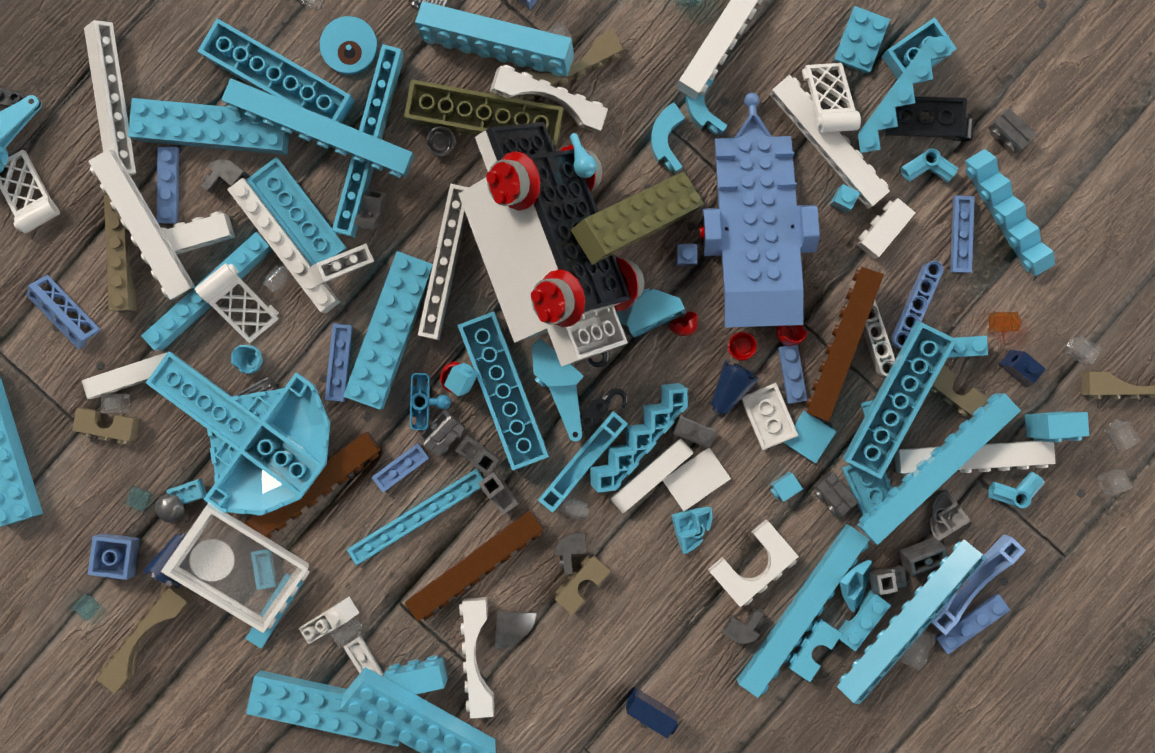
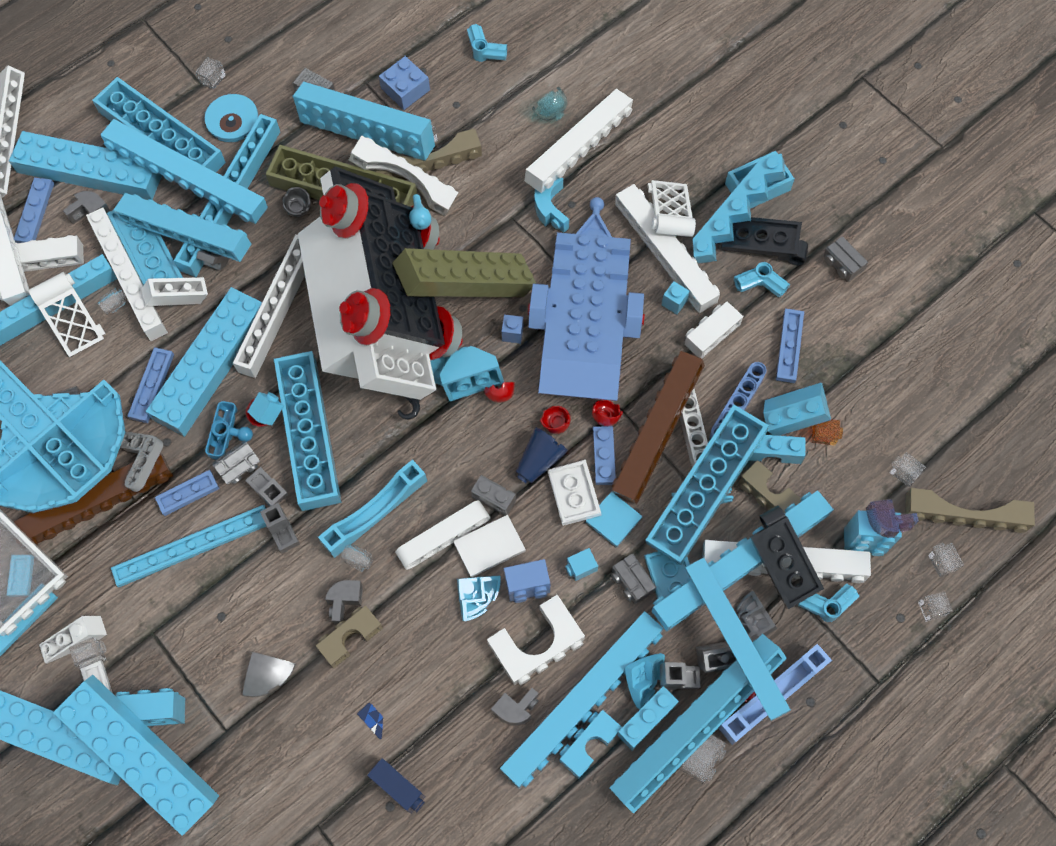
camera: 10 degrees right, 20 degrees down
medium azure hair [231,345,263,374] -> none
reddish brown brick [405,510,544,621] -> none
white arch [459,597,495,718] -> none
medium azure slope [532,337,628,441] -> none
medium azure brick [590,383,688,493] -> none
medium azure arch [650,102,685,175] -> none
medium azure plate [833,6,890,74] -> none
medium blue plate [935,593,1010,654] -> none
medium azure brick [965,149,1055,276] -> none
dark blue torso [998,350,1046,387] -> none
none -> medium azure brick [114,193,251,262]
none -> light grey beam [120,432,163,492]
none -> dark blue sticker [357,703,383,739]
none -> medium blue brick [504,559,550,603]
none -> medium azure tile [685,558,791,721]
none -> black hinge [750,505,824,609]
none -> medium azure slope [763,383,831,436]
none -> clear purple brick [866,499,919,538]

